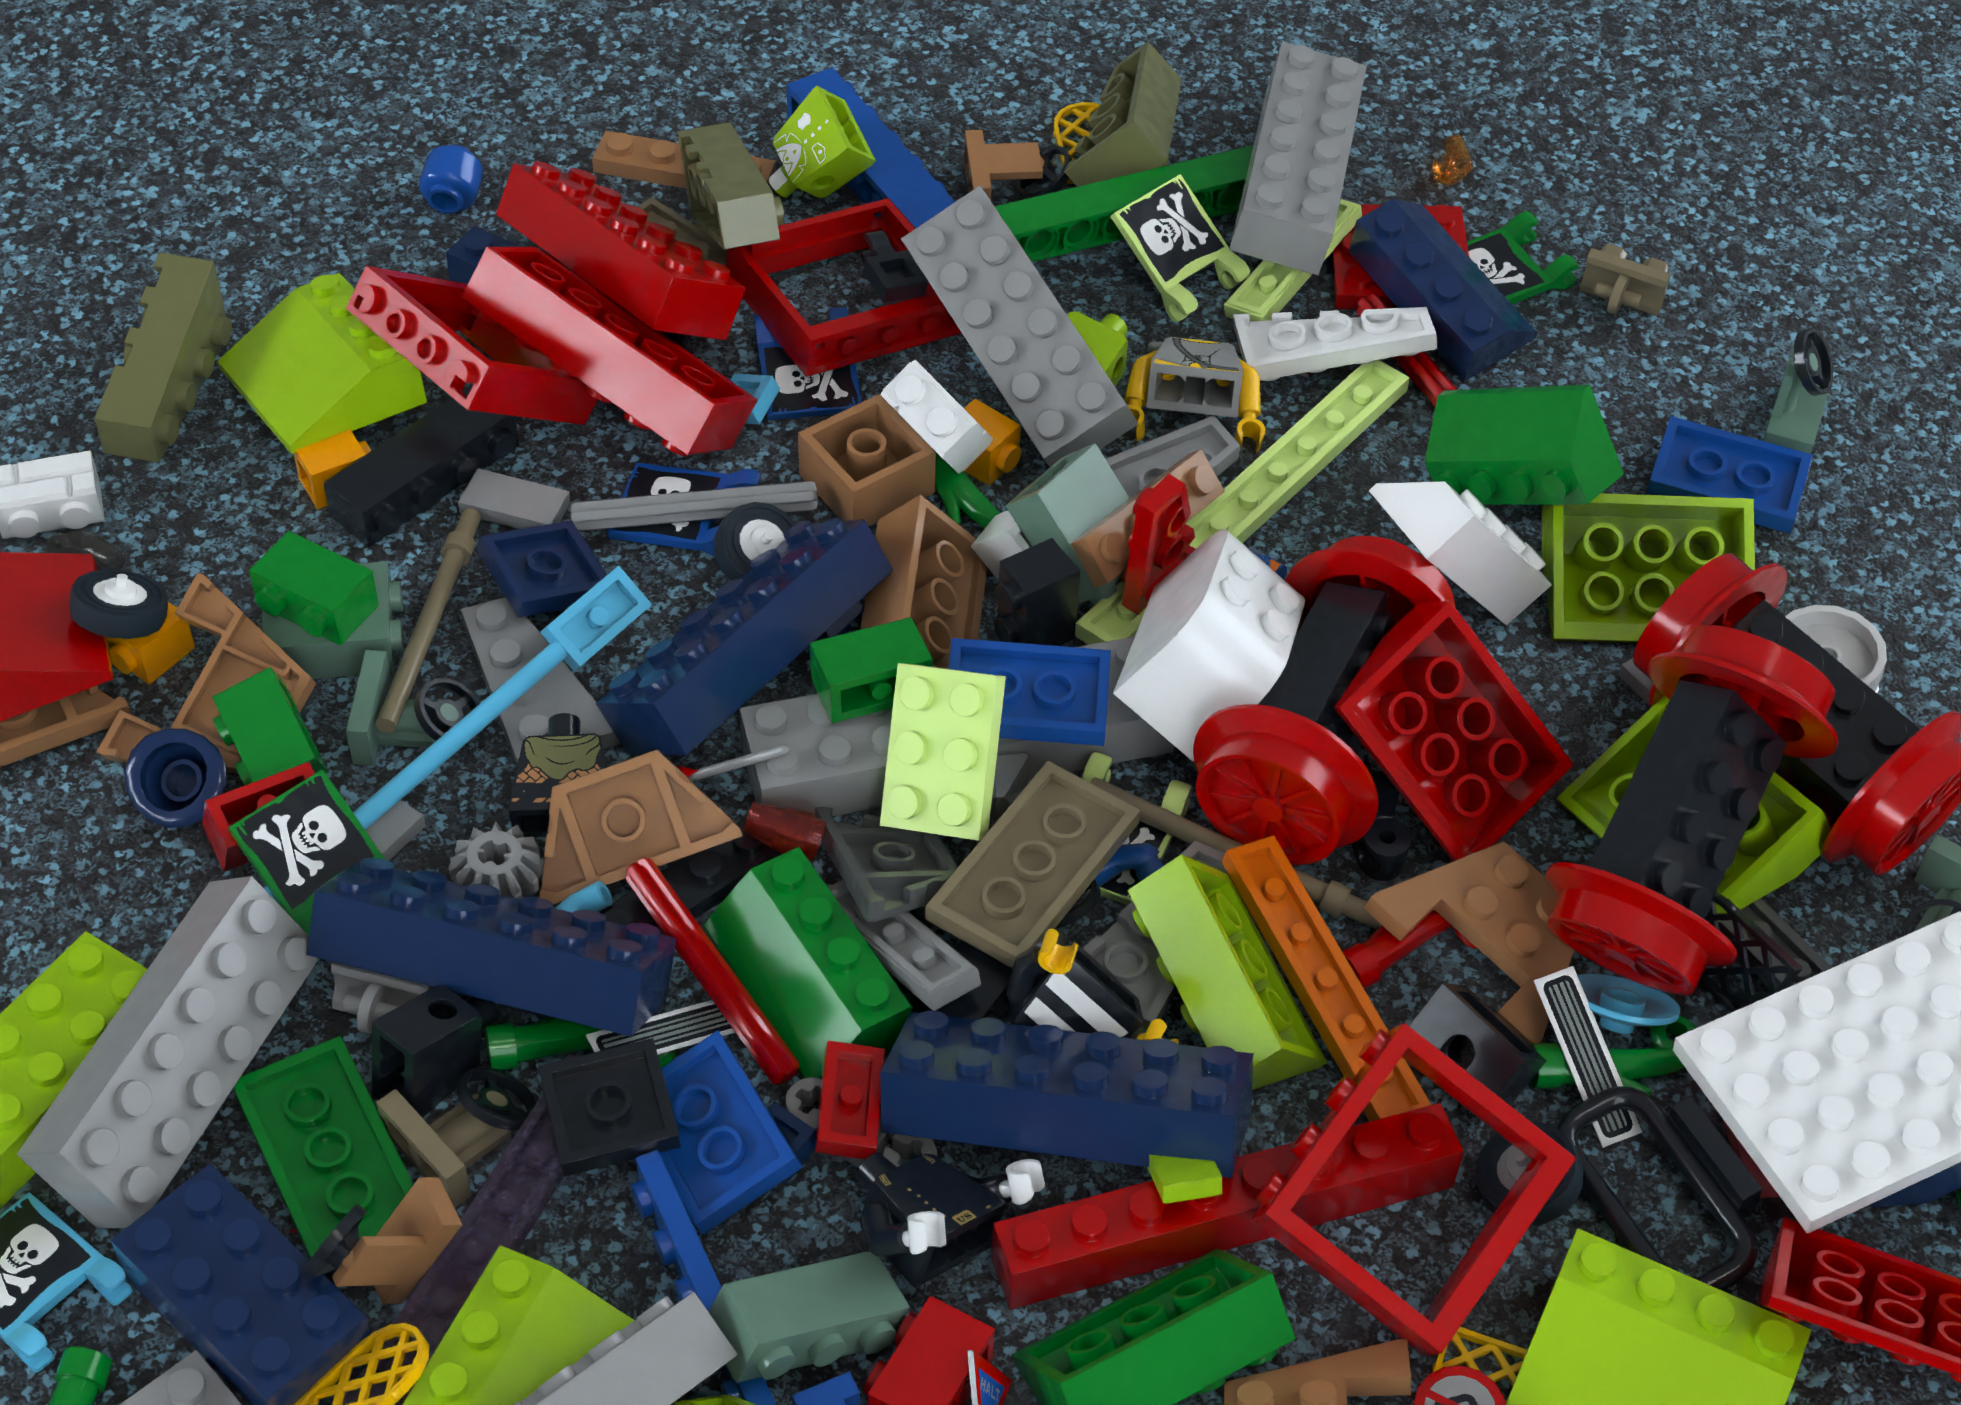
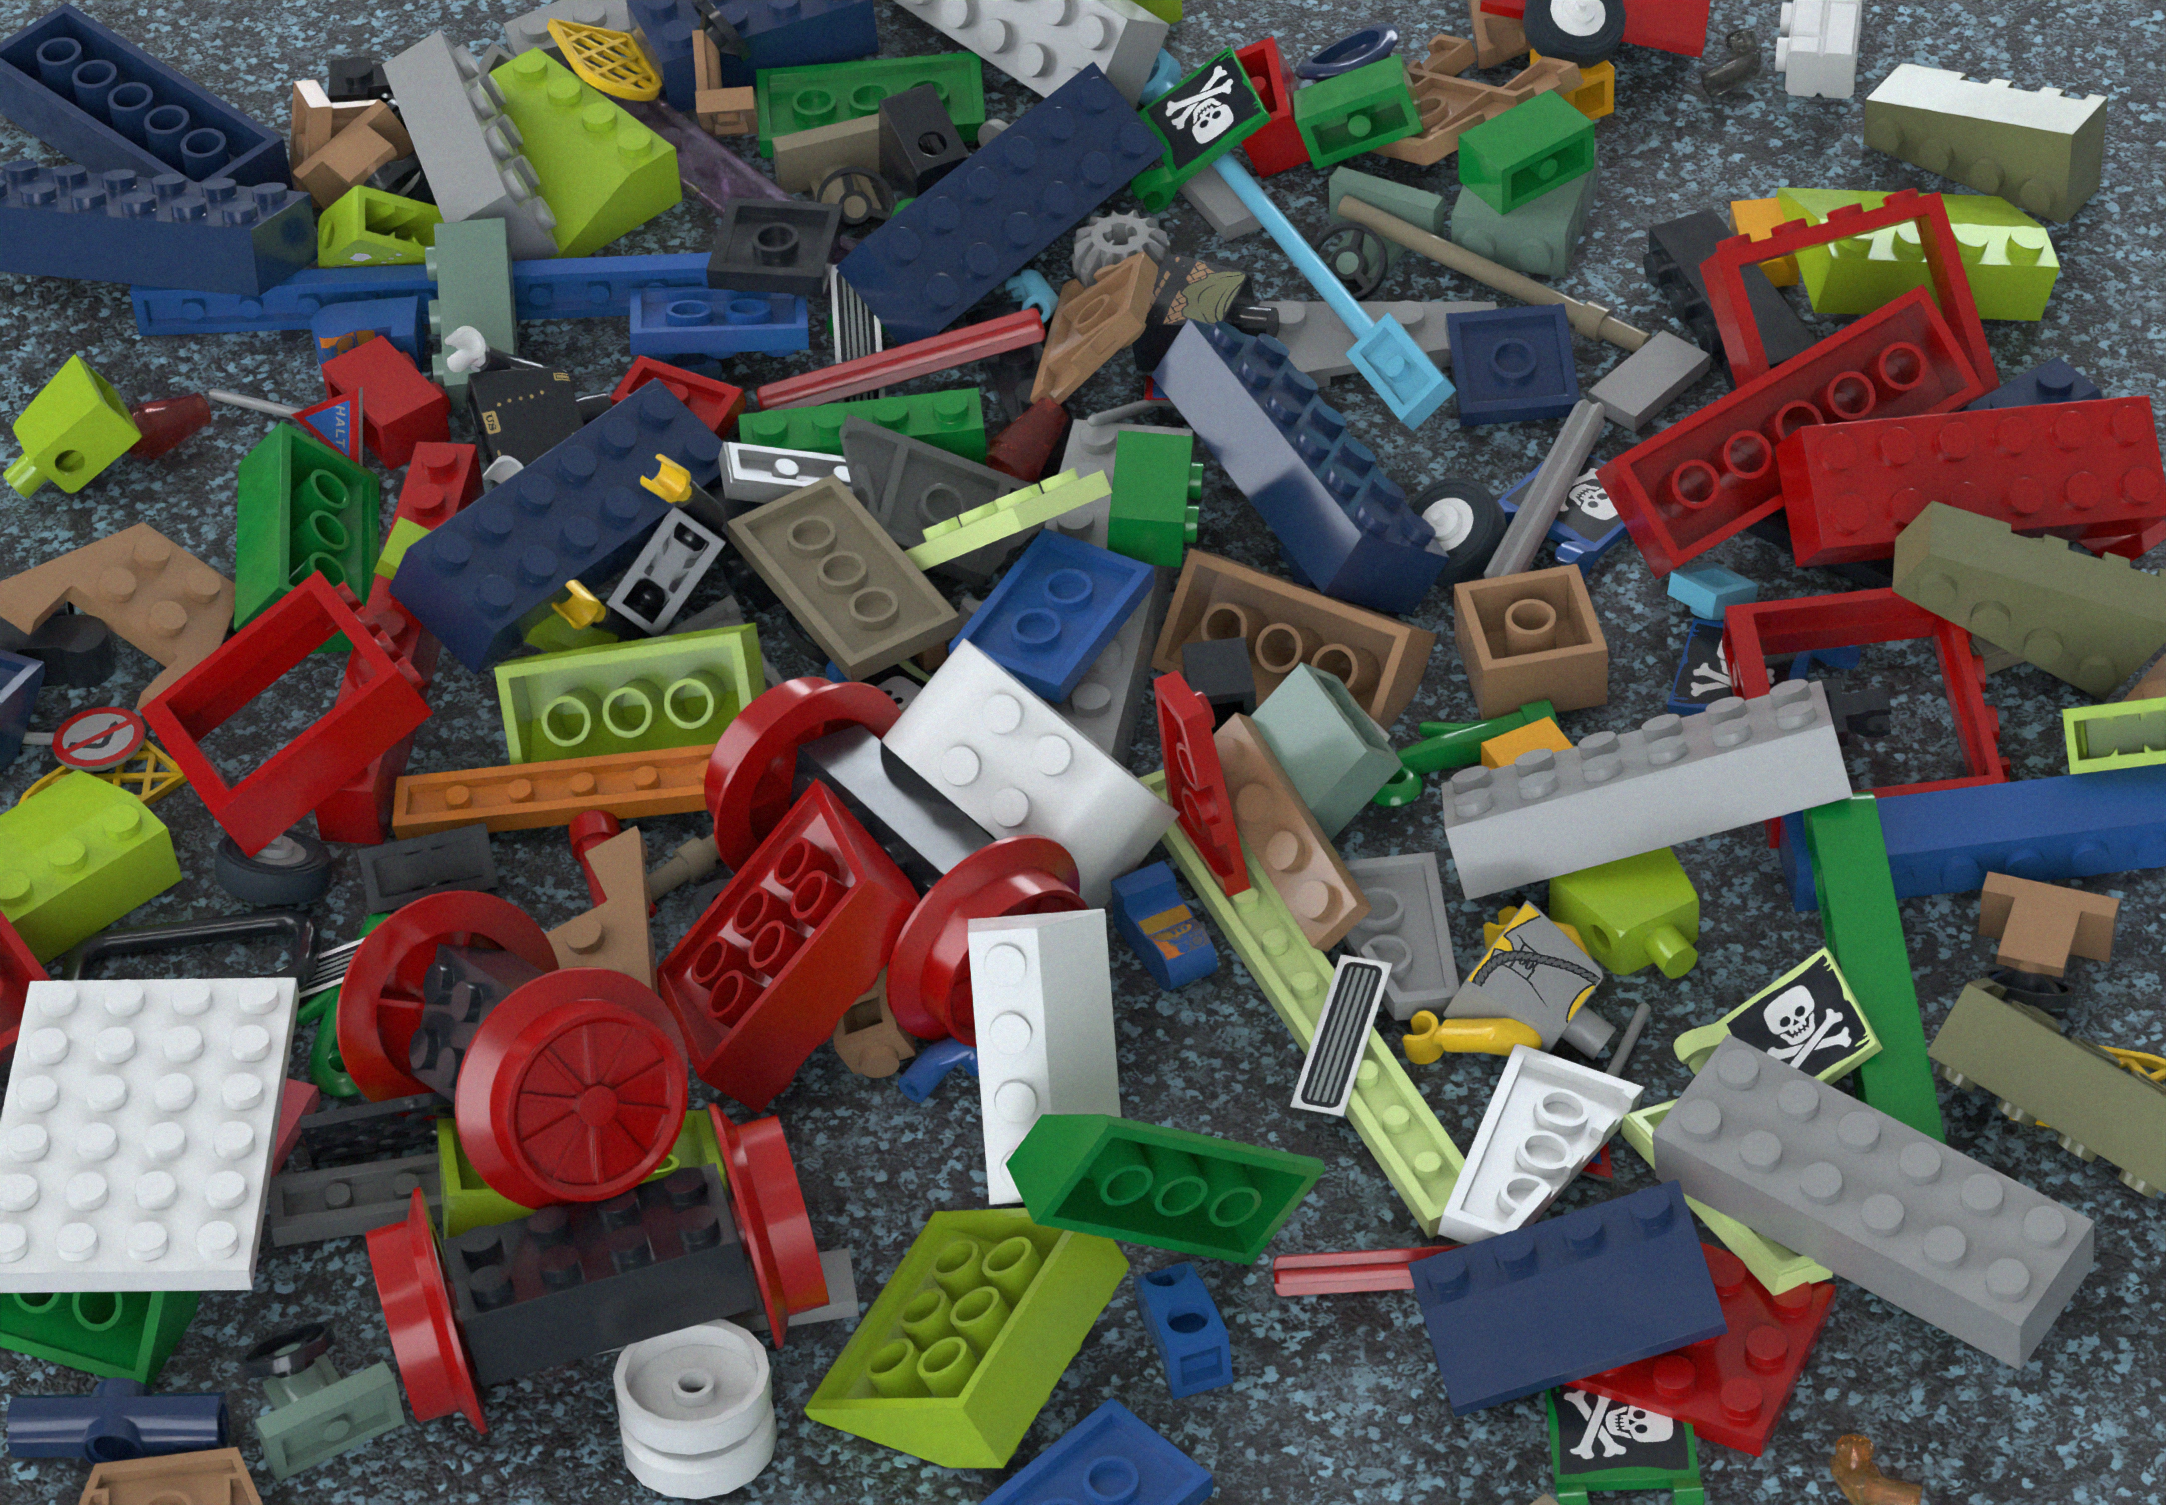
camera: 120 degrees right, 5 degrees down
white brick [880,360,993,474] -> none
none -> sticker [1290,955,1393,1116]

